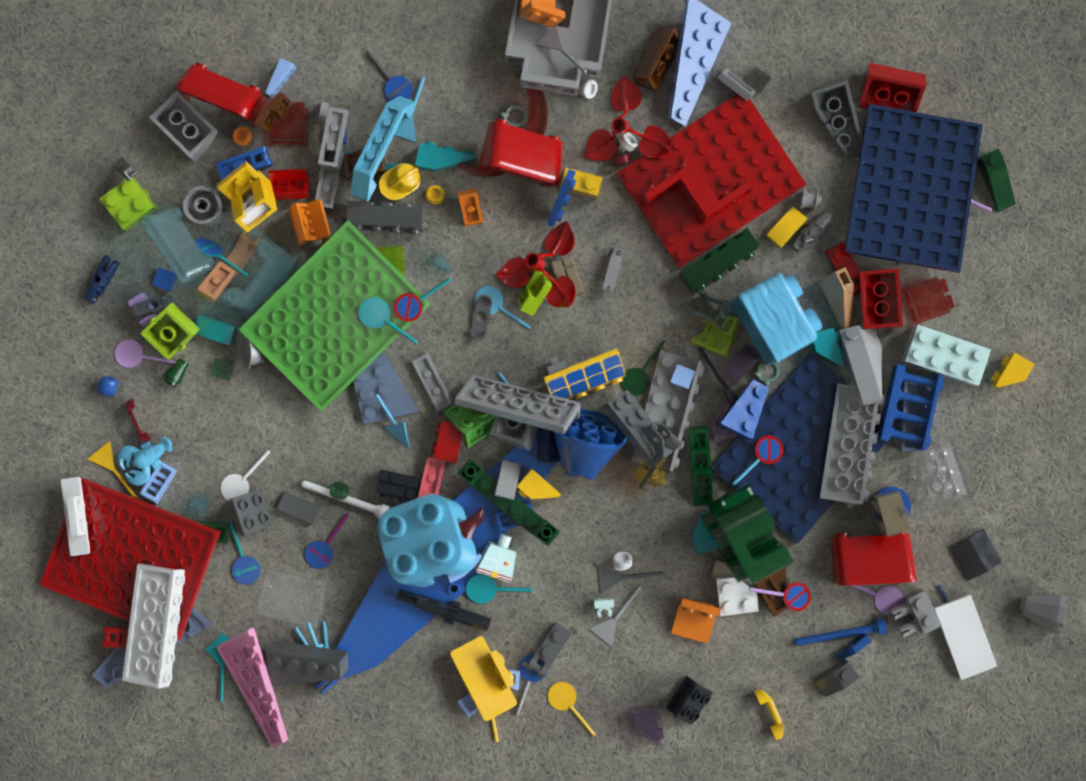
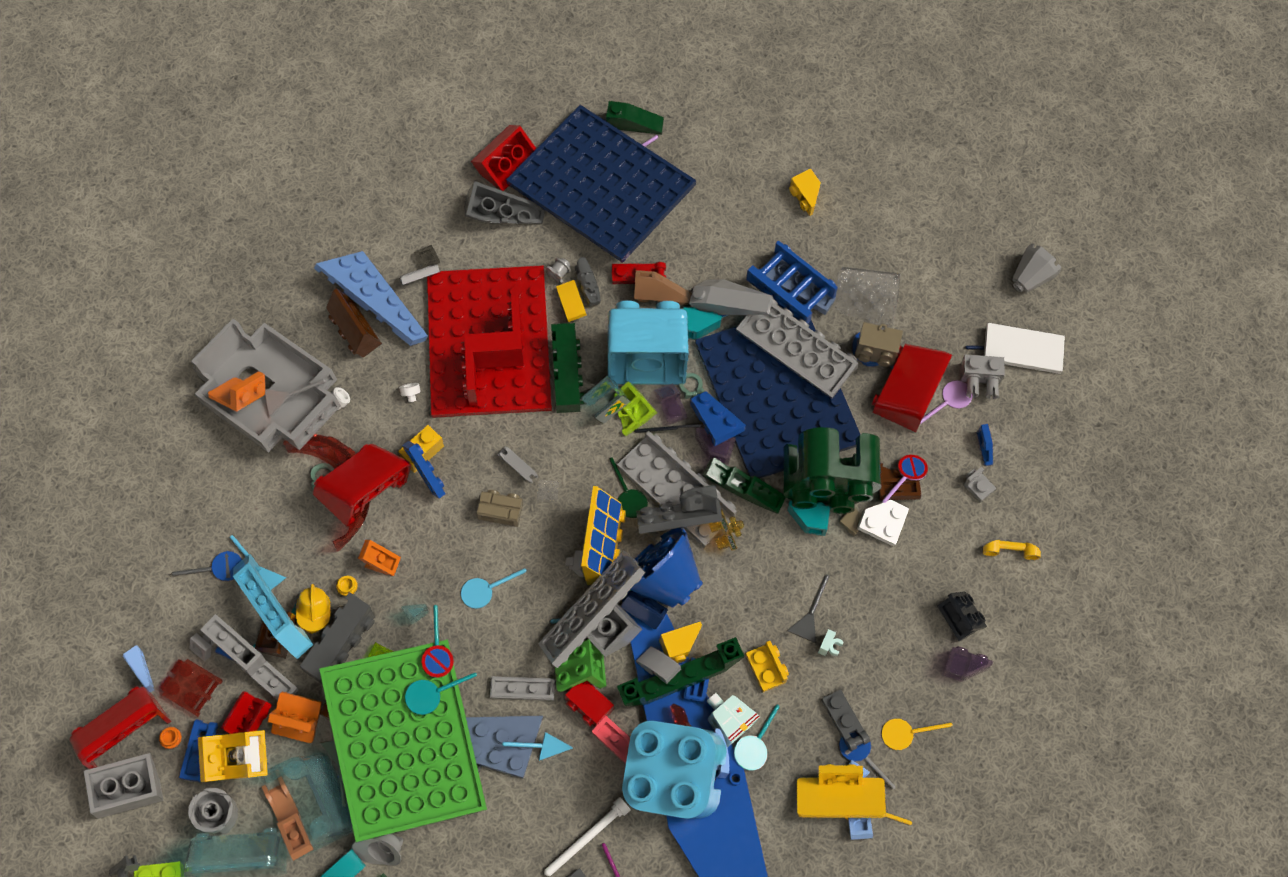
camera: 65 degrees left, 20 degrees down
piece [194,238,248,277] -> none
reddish brown slope [255,92,291,134] -> none
clear green tile [329,482,350,500] -> none
black brick [376,469,420,503] -> none
black piece [396,589,491,631] -> none
teal slope [415,141,477,172] -> none
dark grey piece [470,294,493,340] -> none
red plant [495,221,576,308] -> none
lime slope [517,271,552,316] -> none
red plant [584,76,671,161] -> none
light grey piece [590,586,641,647] -> none
dark red tile [611,154,631,166] -> none
white tile [613,552,632,571] -> none
light blue tile [670,364,695,389] -> none
orange bracket [671,596,720,643] -> none
piece [732,435,784,486] -> none
blue piece [794,618,887,646] -> none
dark grey slope [814,659,860,697] -> none
red slope [860,268,903,329] -> none
clear red plate [901,277,955,325] -> none
light aqua brick [901,325,991,387] -> none
black slope [949,528,1002,580] -> none
none -> yellow bracket [745,641,789,693]
none -> light grey bracket [964,467,996,503]

